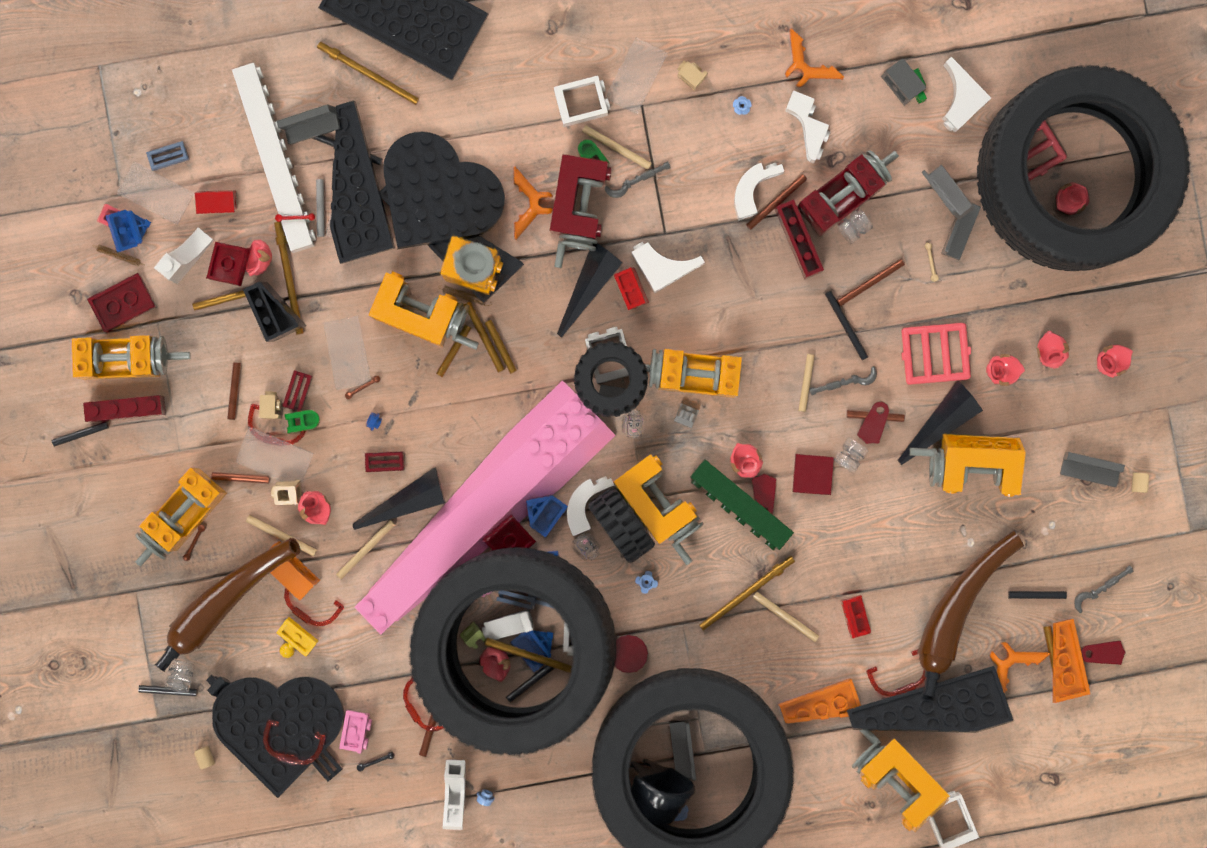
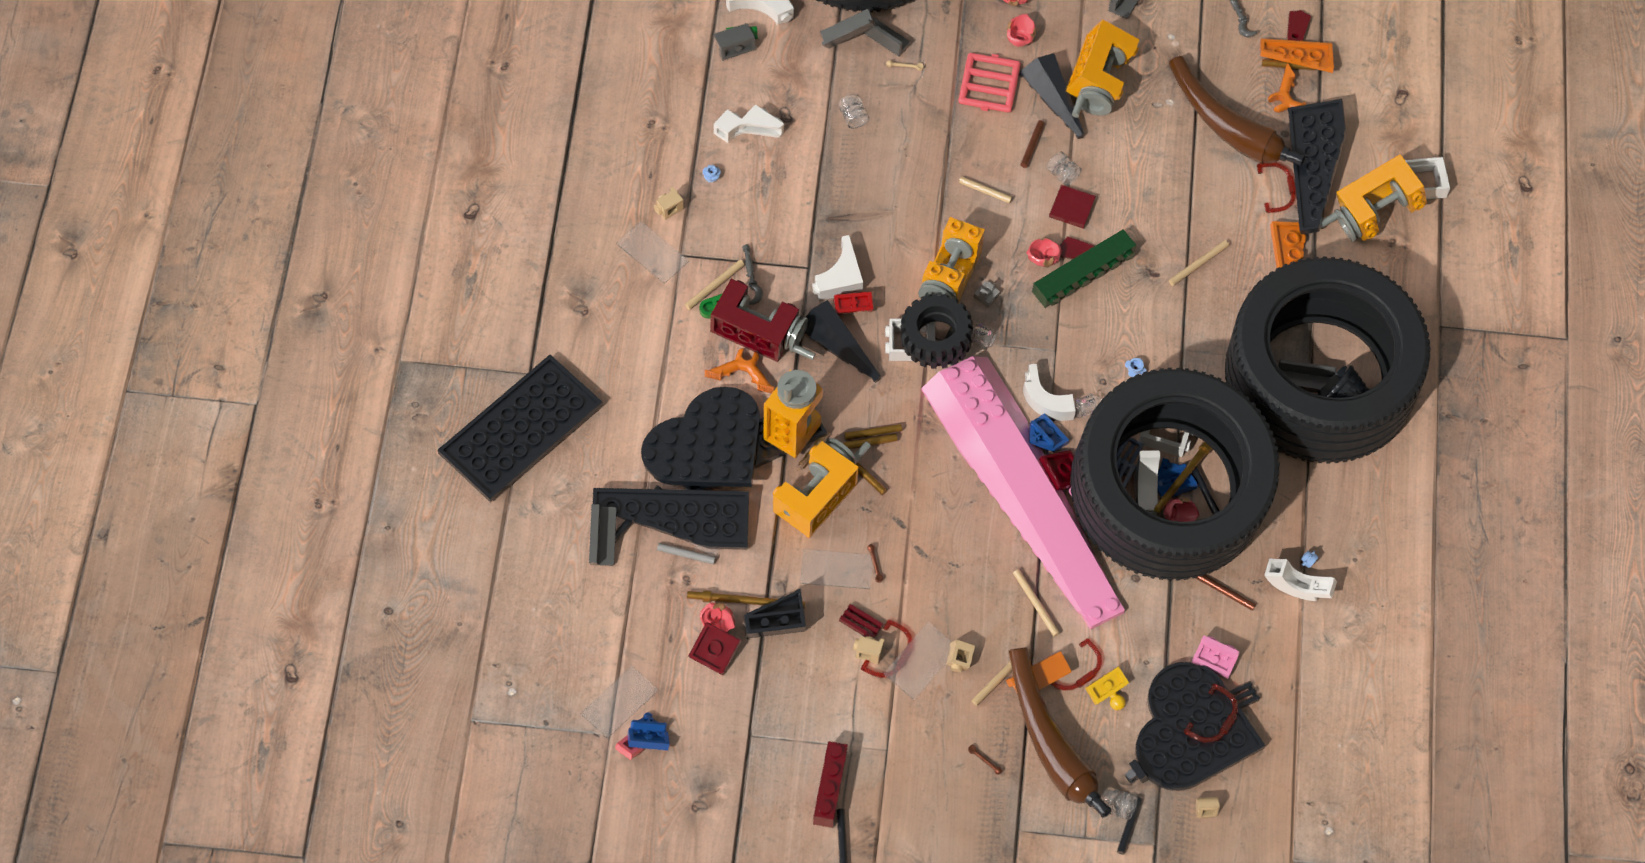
camera: 80 degrees left, 25 degrees down
light orange piece [72,335,191,380] -> none
dark red tile [87,273,156,333] -> none
pearl gold piece [92,244,145,266] -> none
light orange piece [135,467,227,567] -> none
sand blue tile [146,141,189,171] -> none
white arch [154,228,214,284] -> none
pearl gold bar [192,290,246,311] -> none
red hinge [195,190,237,214] -> none
copper bar [211,472,270,484] -> none
copper bar [227,362,241,420] -> none
white brick [232,63,316,253] -> none
red hinge [275,213,315,222] -> none
green plate [285,410,320,434] -> none
coral hair [298,491,331,525] -> none
pearl gold bar [317,41,420,105] -> none
black wedge [352,467,446,530] -> none
black hinge [357,752,395,772] -> none
dark red tile [365,451,404,472] -> none
blue plate [366,413,382,431] -> none
clear red piece [403,678,444,731] -> none
white window [554,76,610,127] -> none
black tyre [588,487,655,563] -> none
light orange piece [613,454,704,565] -> none
pearl gold bar [699,556,795,631] -> none
white arch [734,163,784,221] -> none
copper bar [746,174,807,230] -> none
dark red brick [775,199,824,280] -> none
orange piece [785,28,844,87] -> none
dark red piece [797,150,899,237] -> none
dark grey piece [810,366,877,396] -> none
black bar [825,291,868,361] -> none
copper bar [837,259,905,306] -> none
red hinge [840,595,871,639] -> none
dark red piece [857,401,889,444] -> none
black bar [1008,591,1067,599] -> none

